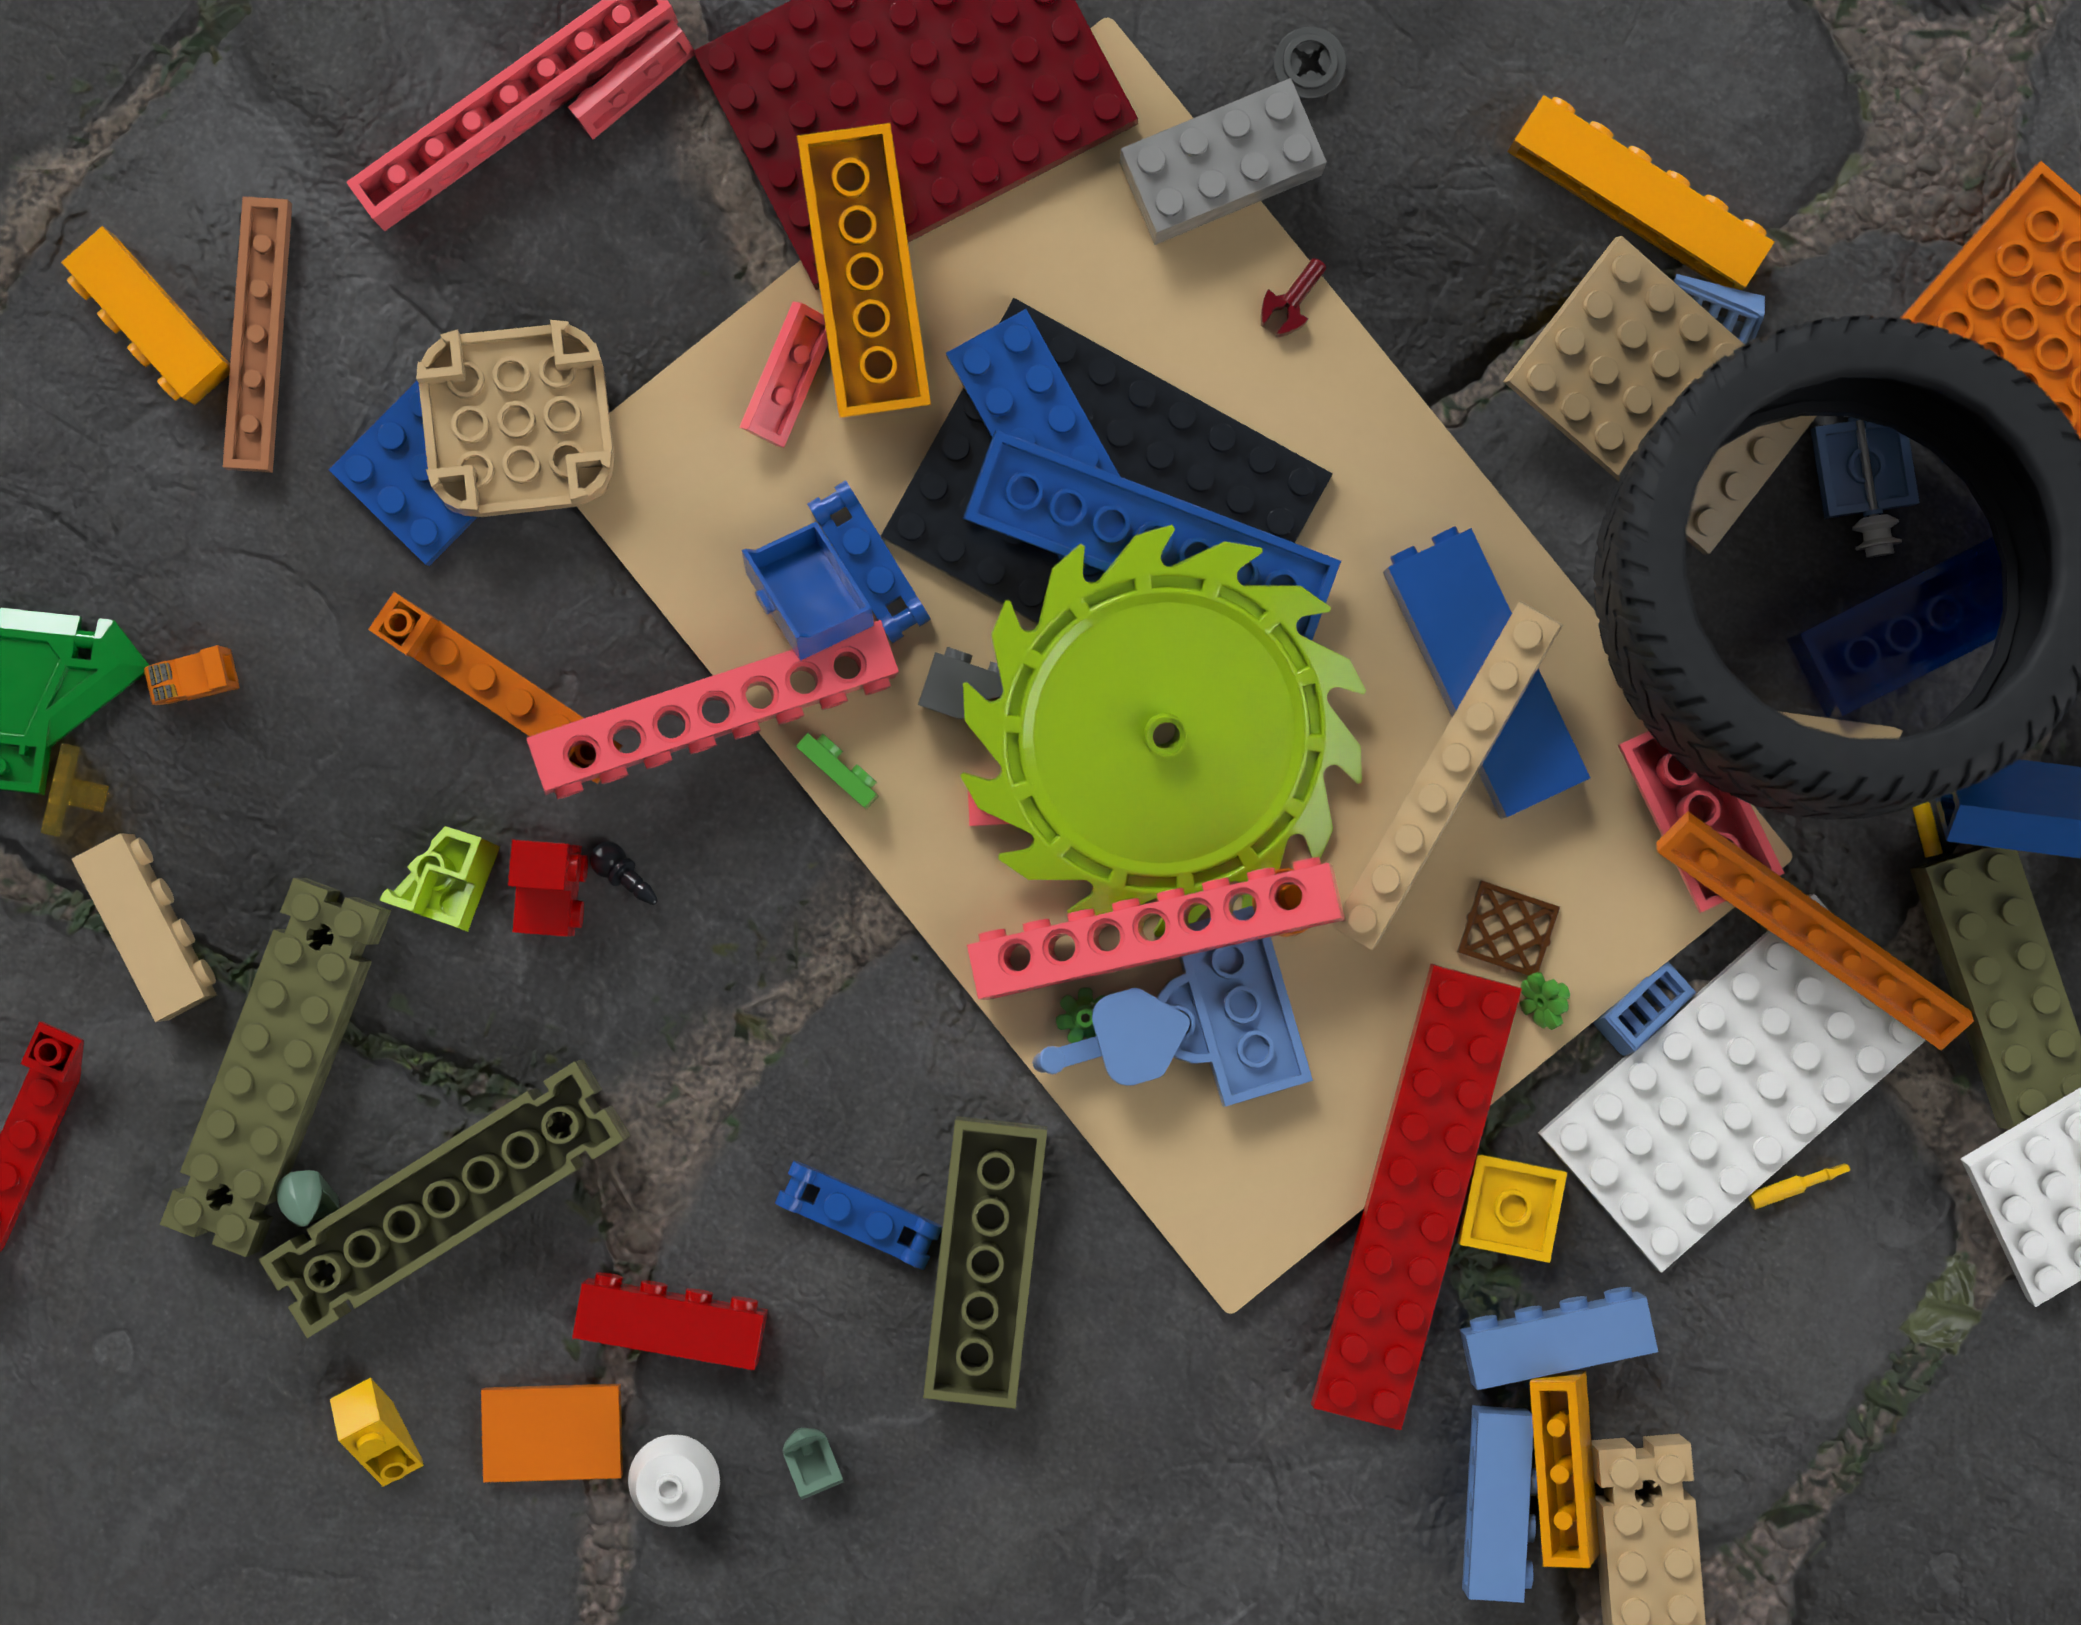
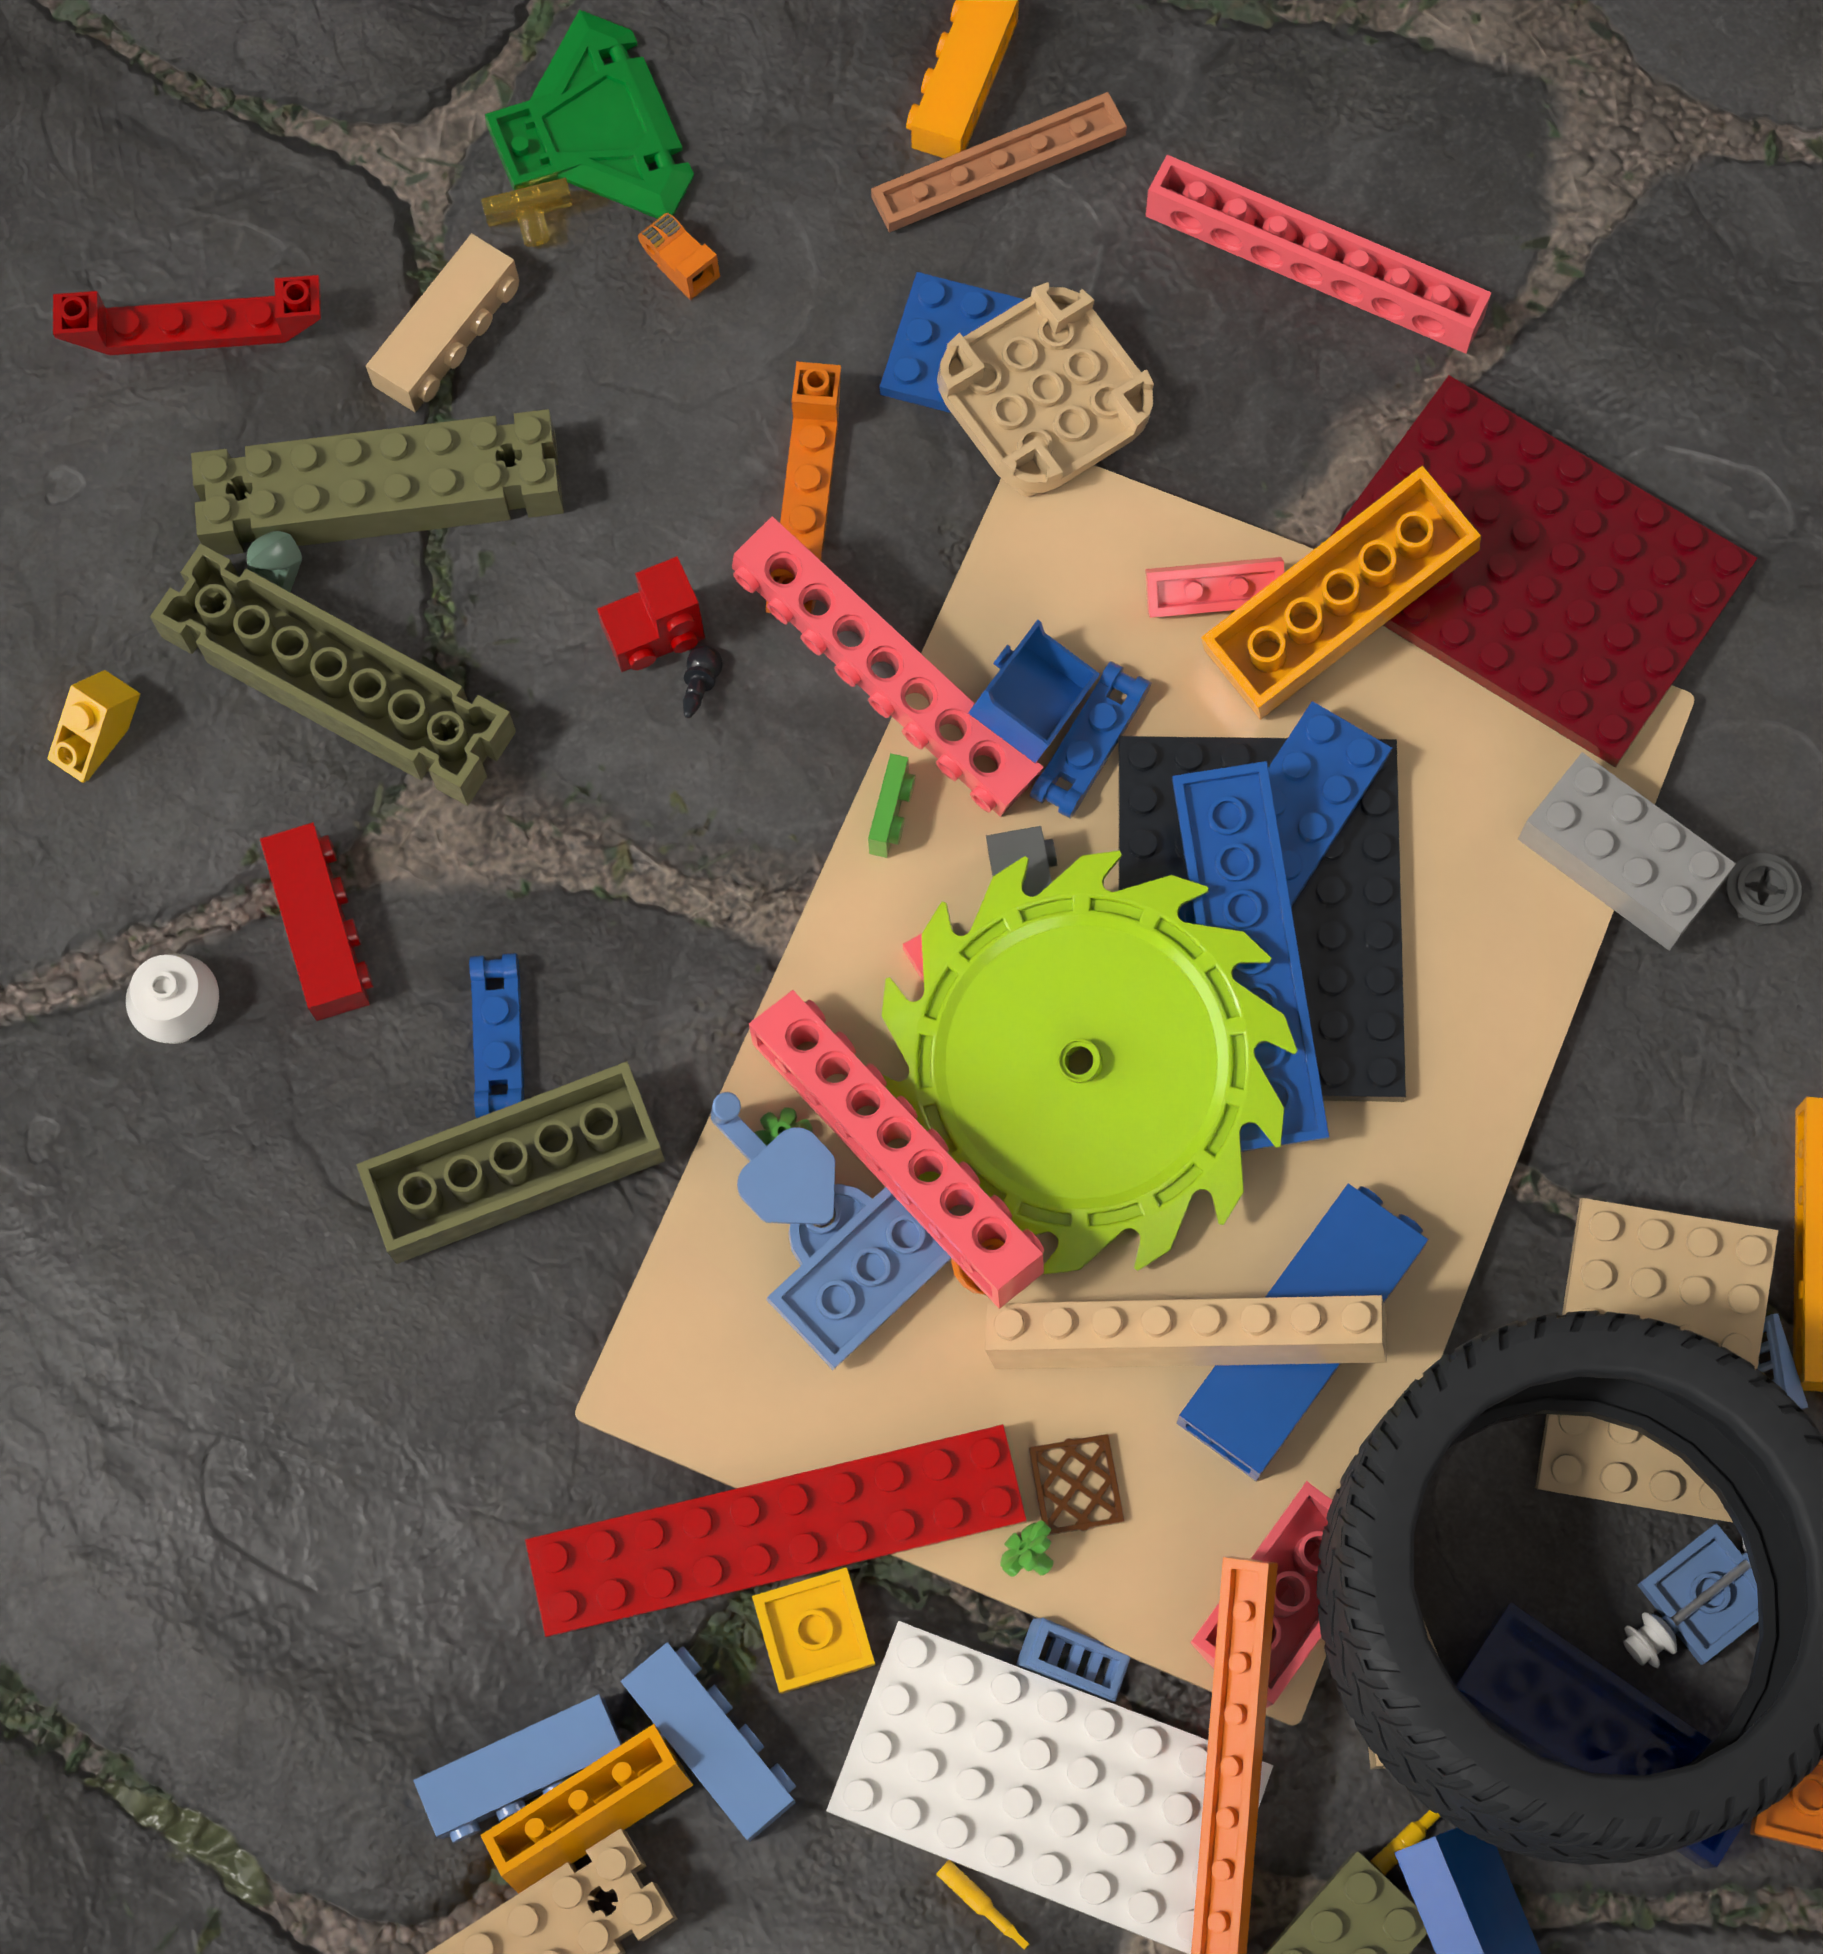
camera: 65 degrees right, 15 degrees down
lime slope [380,826,500,932] -> none
orange tile [481,1384,623,1483] -> none
coral plate [568,20,694,140] -> none
sand green plate [782,1427,844,1500] -> none
dark red bar [1261,258,1326,338] -> none

